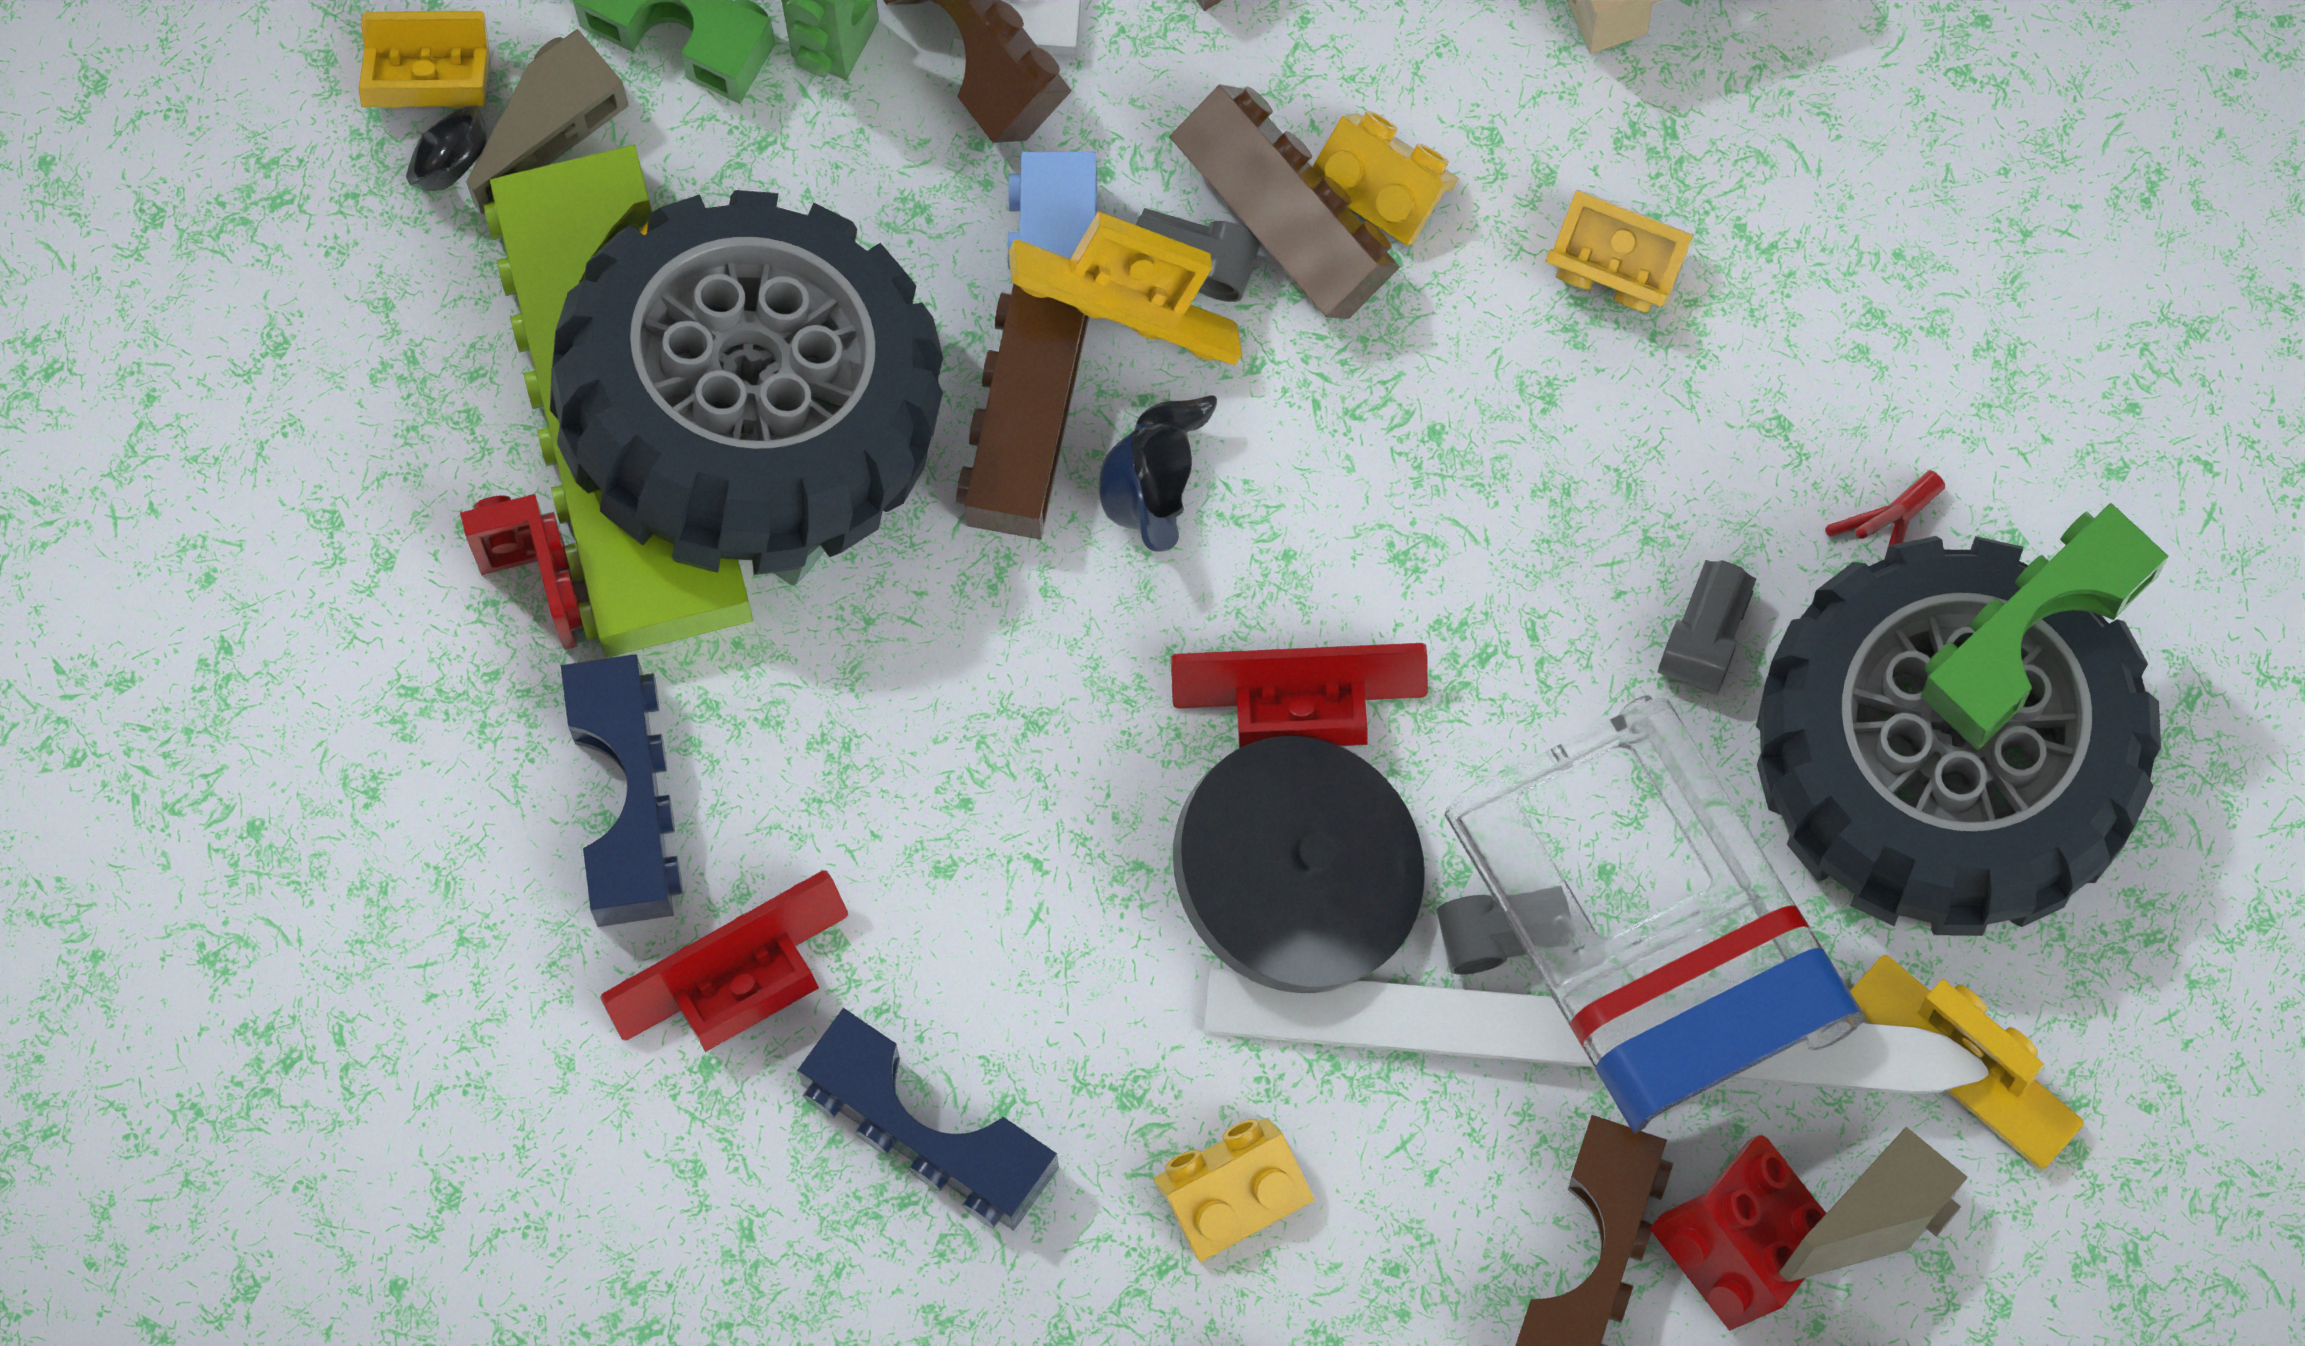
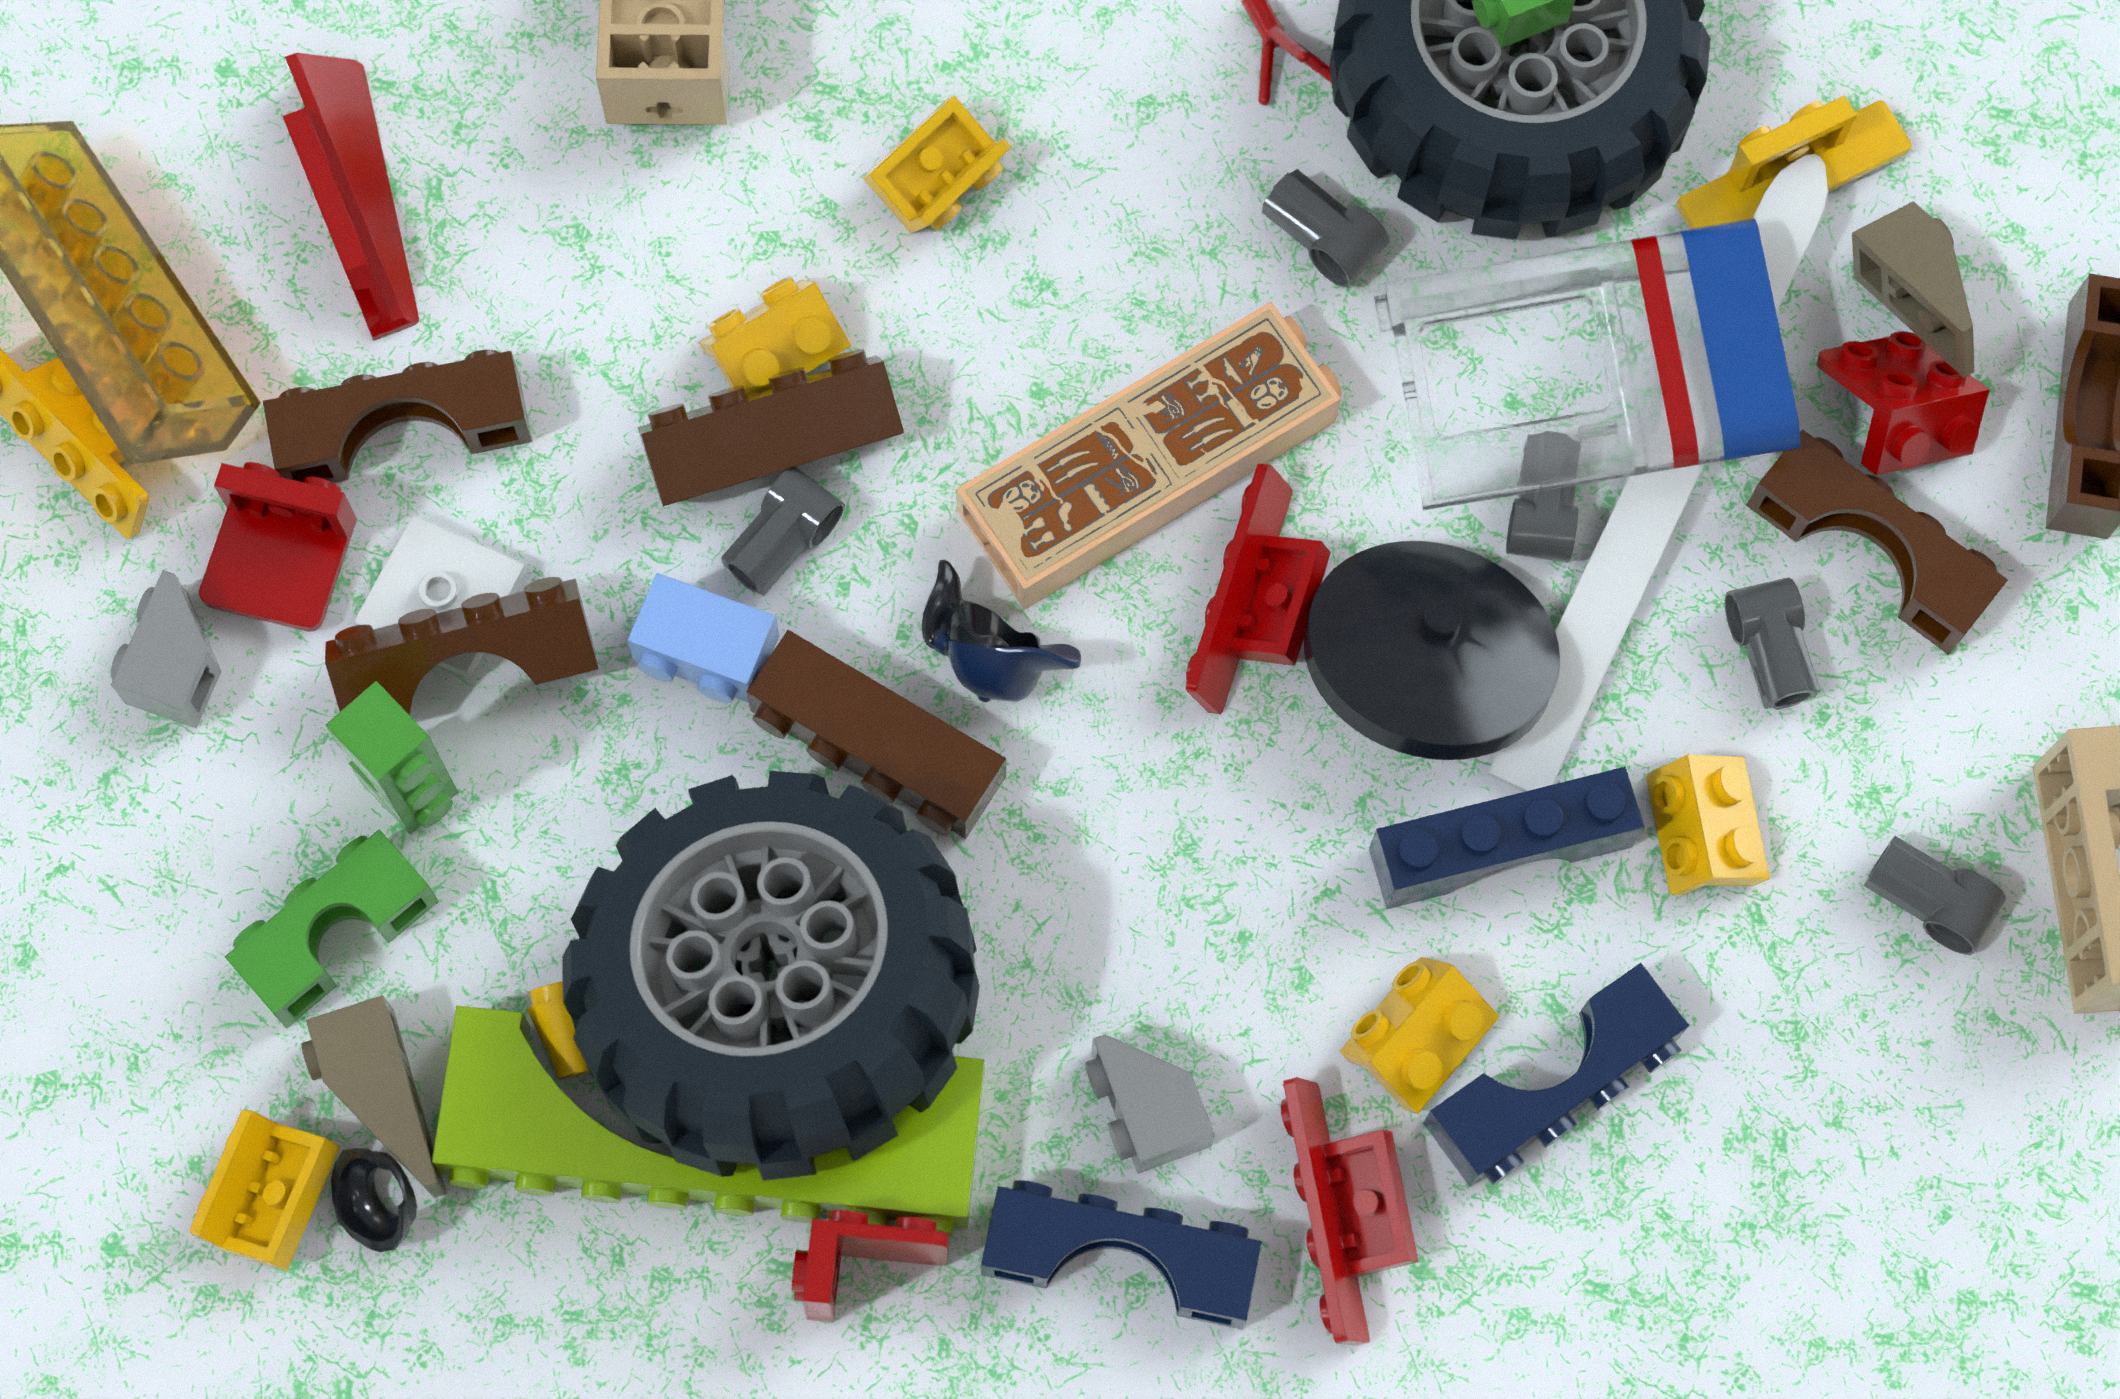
camera: 75 degrees left, 0 degrees up
yellow bracket [1008,211,1242,366] -> none
none -> brick [956,302,1342,610]
none -> light grey slope [1084,1034,1215,1174]
none -> yellow bracket [1340,957,1500,1114]
none -> dark blue arch [1369,767,1645,909]
none -> dark grey piece [1725,577,1821,710]

